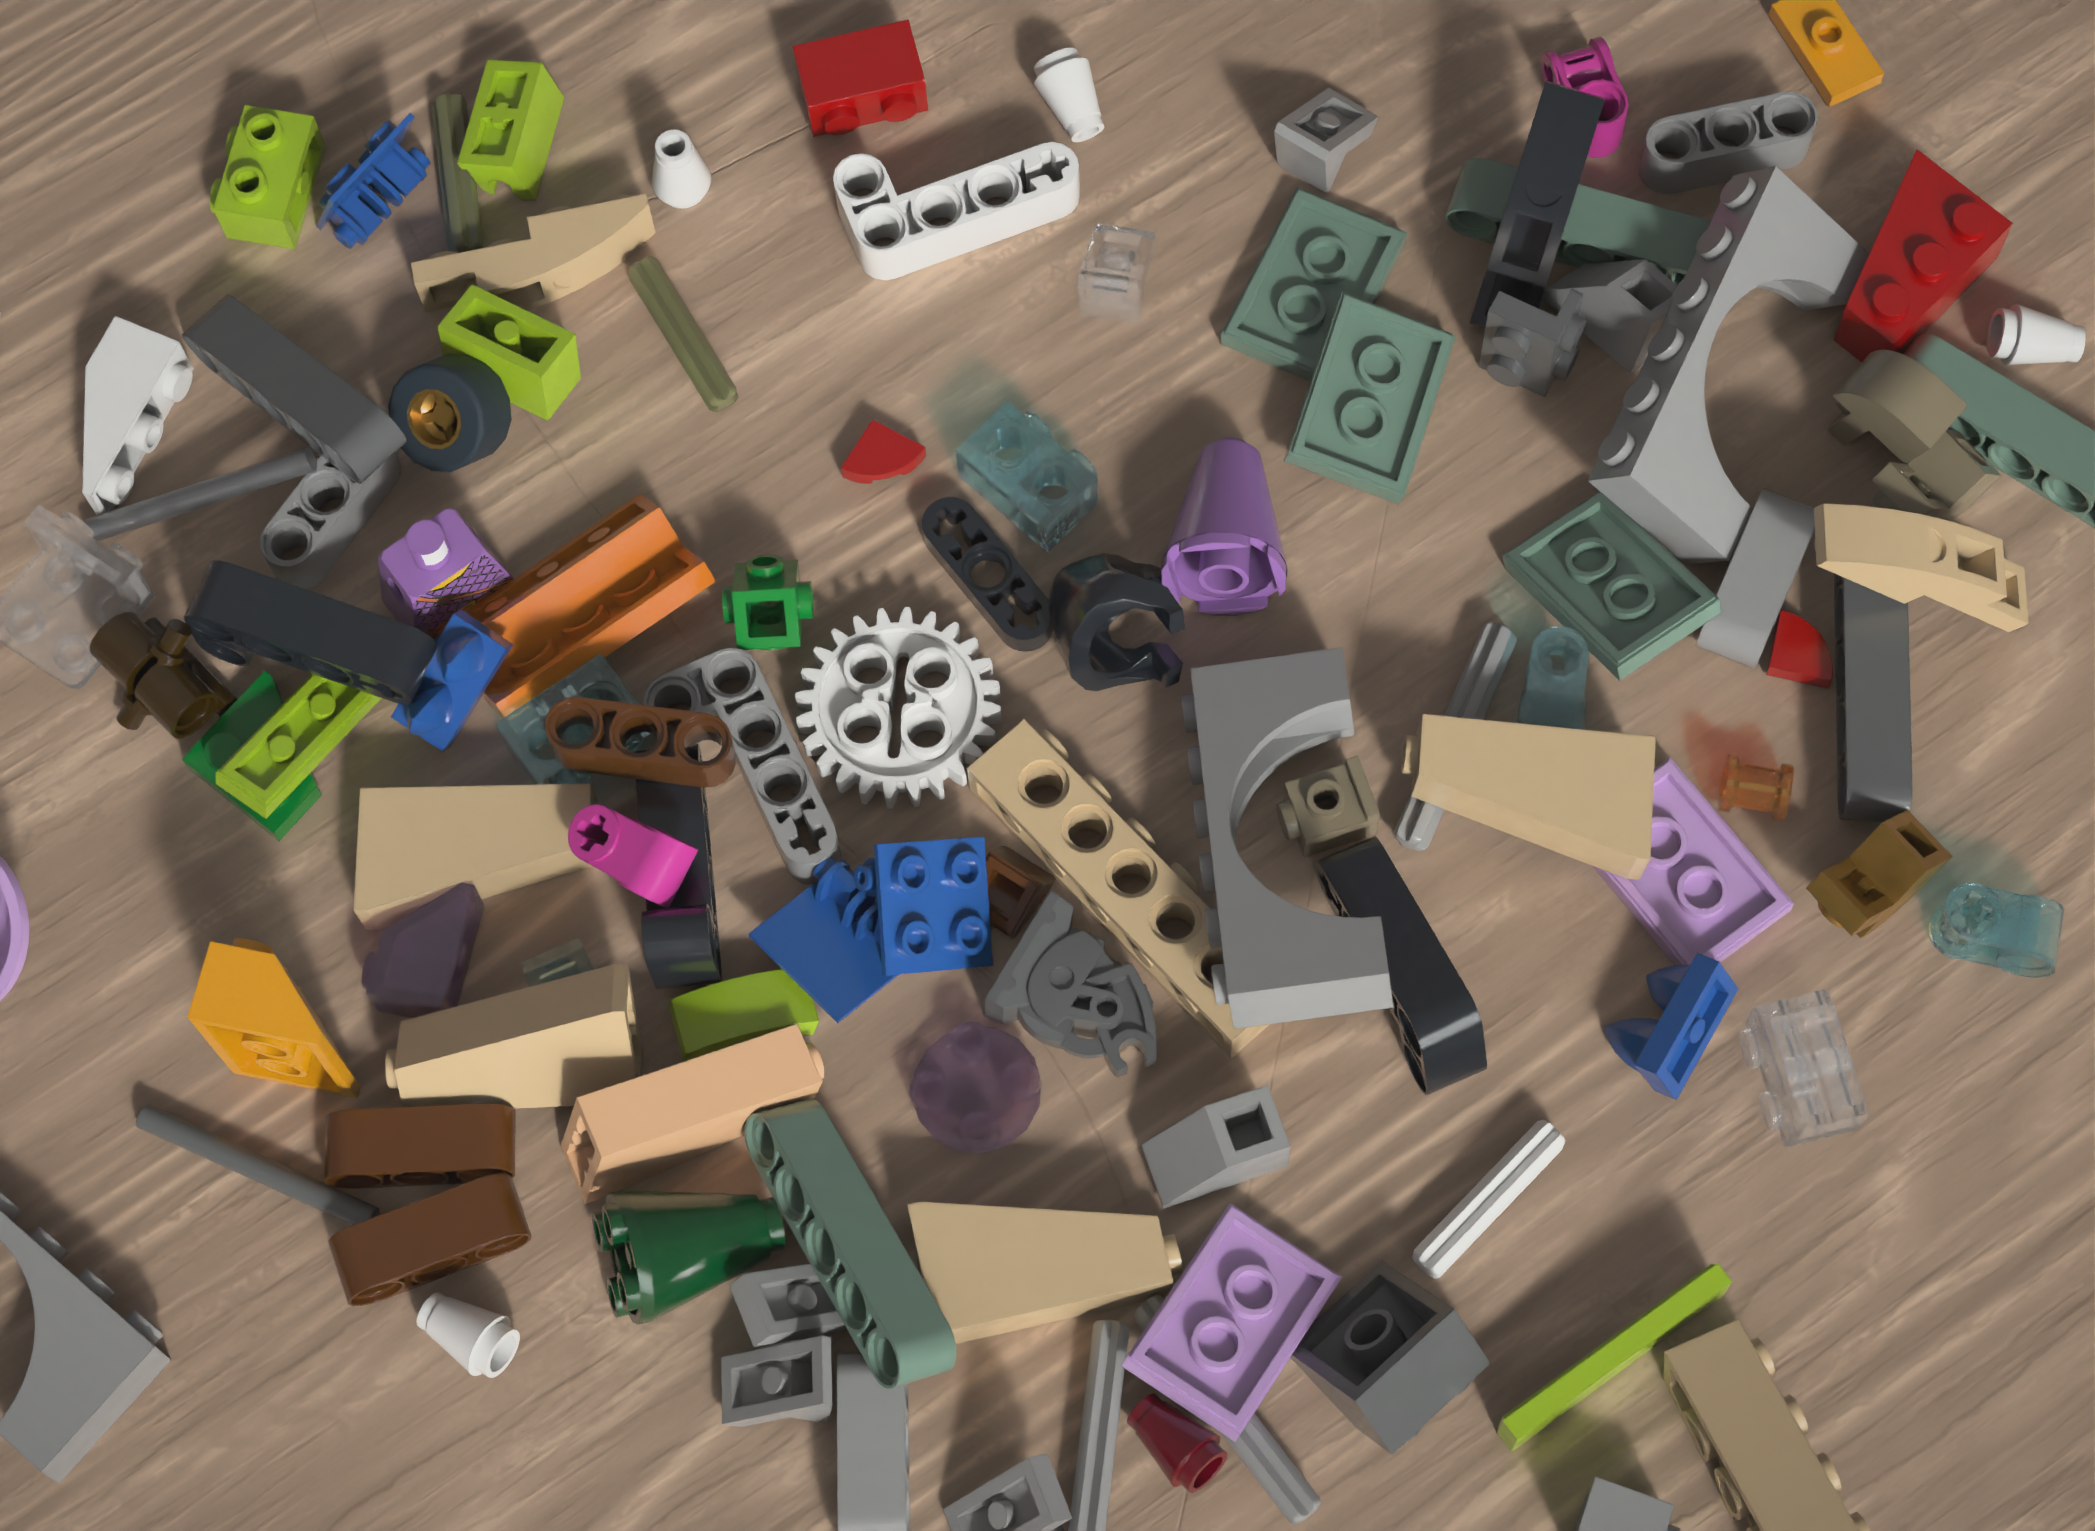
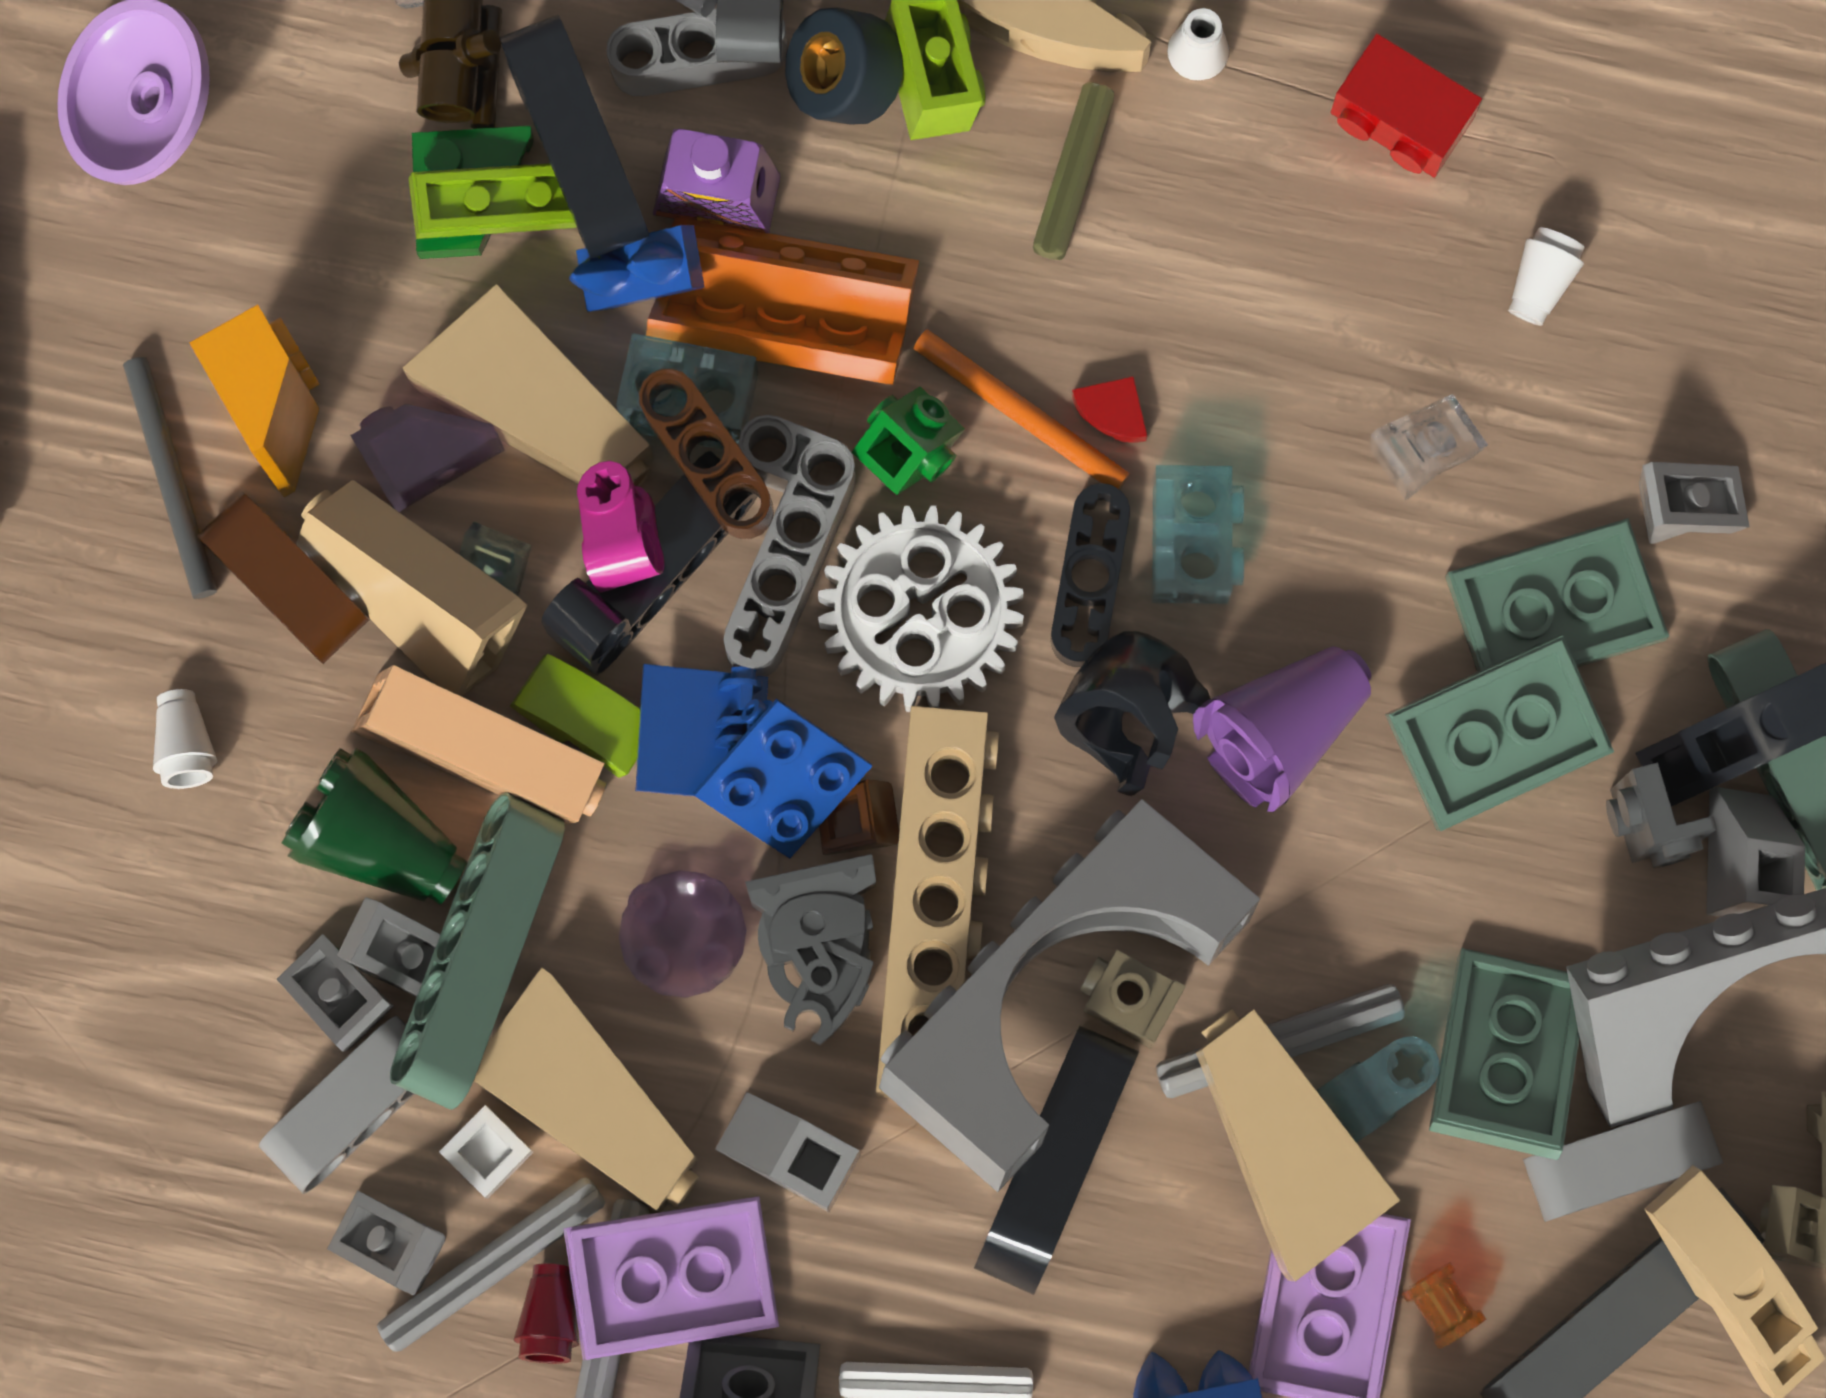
camera: 45 degrees right, 10 degrees up
reddish brown beam [328,1173,532,1306] -> none
white beam [833,142,1080,280] -> none
red tile [1766,610,1833,689] -> none
none -> white plate [439,1105,533,1199]
none -> orange bar [913,329,1130,490]

